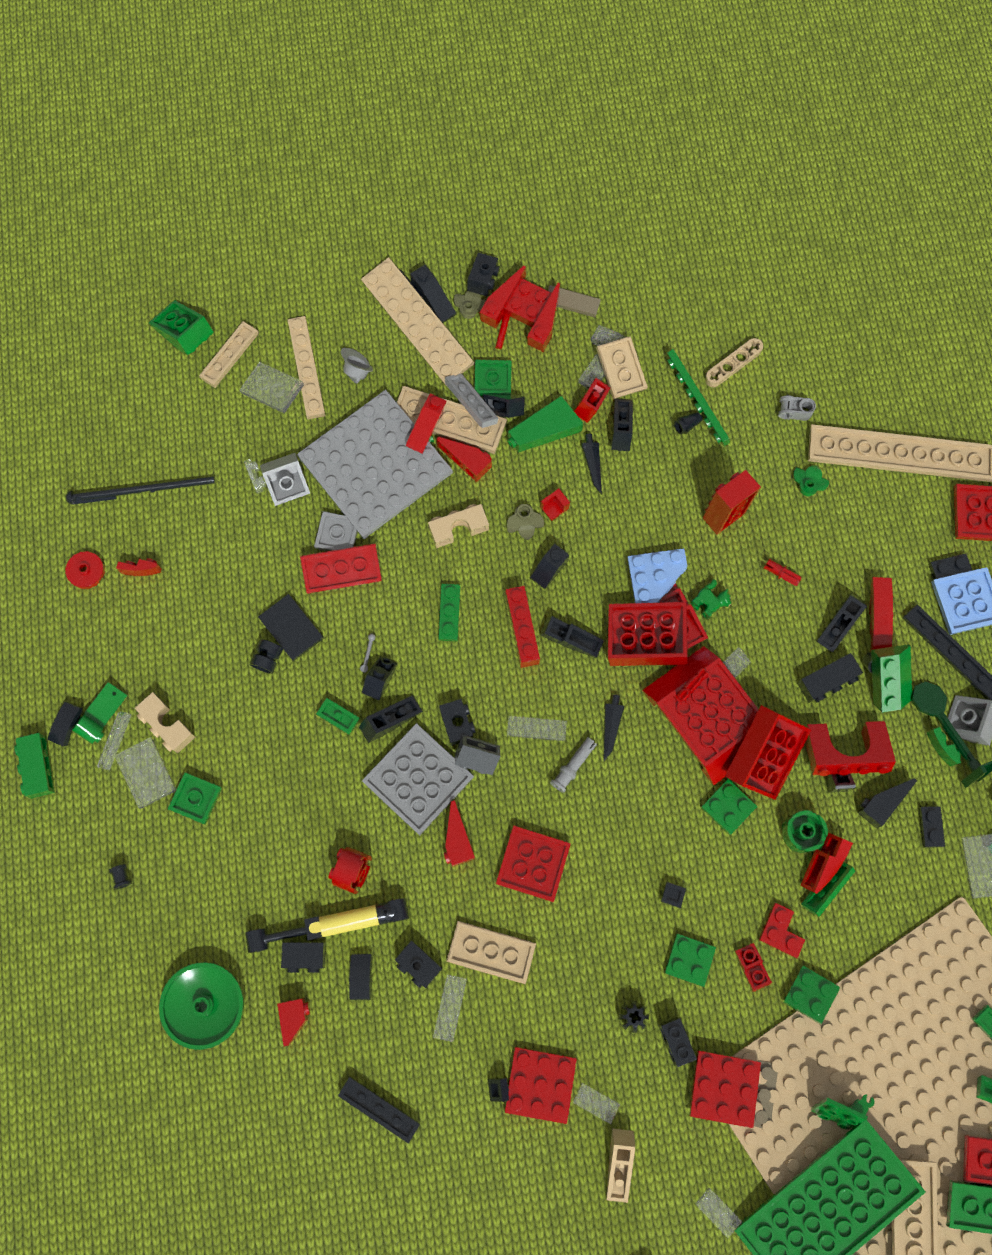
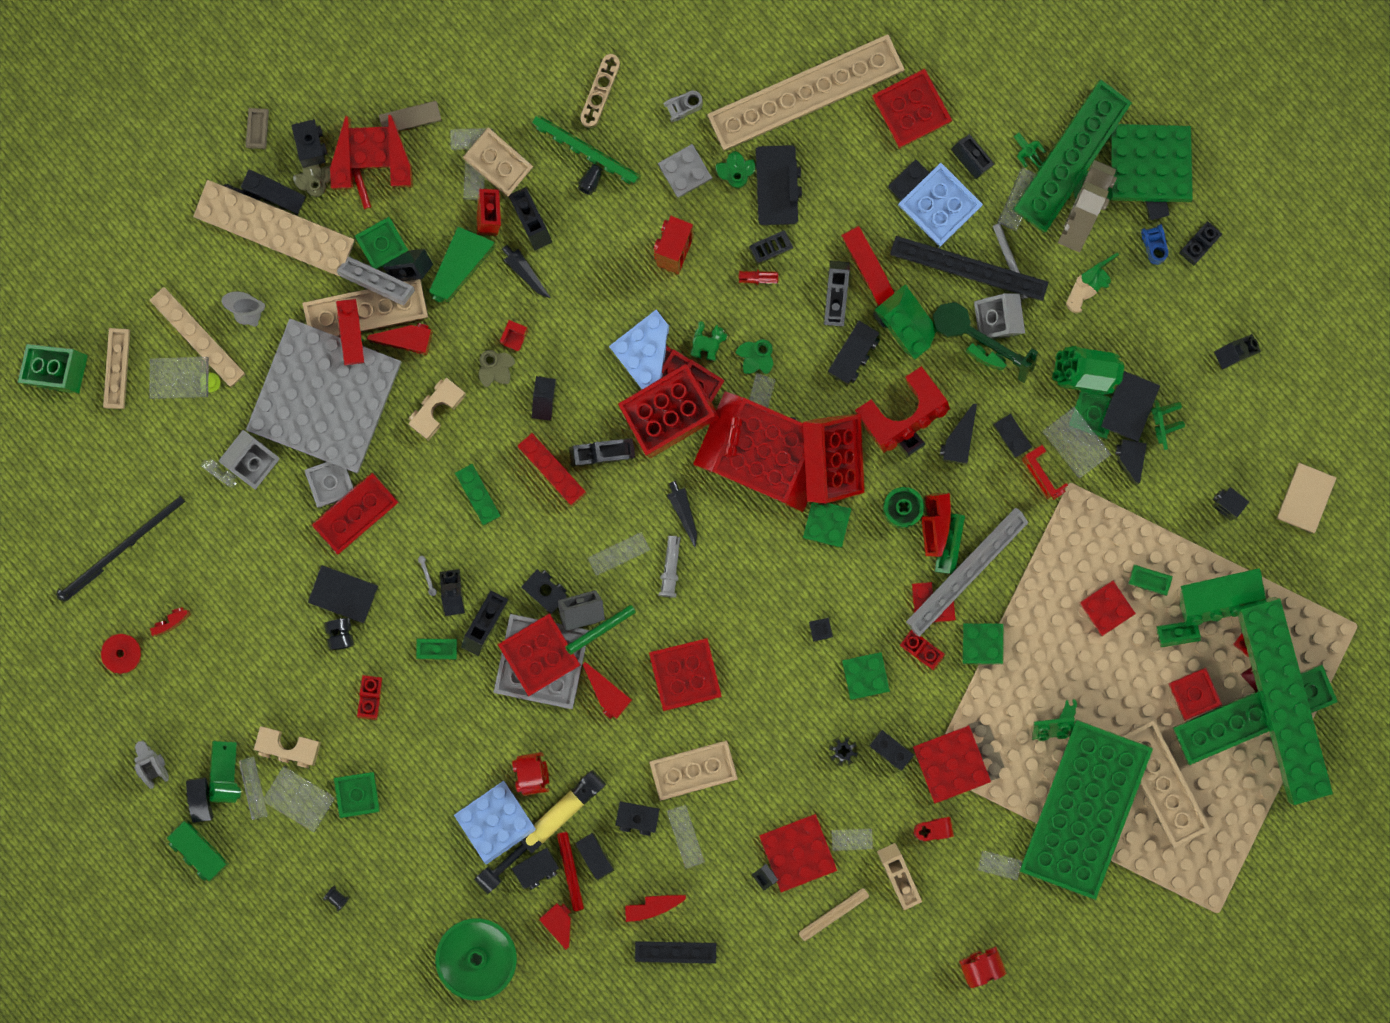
camera: 25 degrees left, 10 degrees up
none -> light grey hinge [134,741,169,789]
none -> lime plate [200,373,221,393]
none -> dark tan tile [246,108,269,150]
none -> red slope [357,675,383,720]
none -> light blue plate [454,781,536,864]
none -> red plate [497,613,581,697]
none -> red axle [557,832,584,911]
none -> green piece [565,605,636,655]
none -> red slope [625,894,686,922]
none -> light grey plate [658,144,712,199]
none -> green plate [735,339,773,374]
none -> black slope [749,230,793,265]
none -> black bracket [756,145,802,226]
none -> tan axle [799,888,869,941]
none -> light grey plate [906,508,1028,637]
none -> red piece [914,817,954,841]
none -> red panel [1022,445,1068,500]
none -> red plate [1079,581,1136,636]

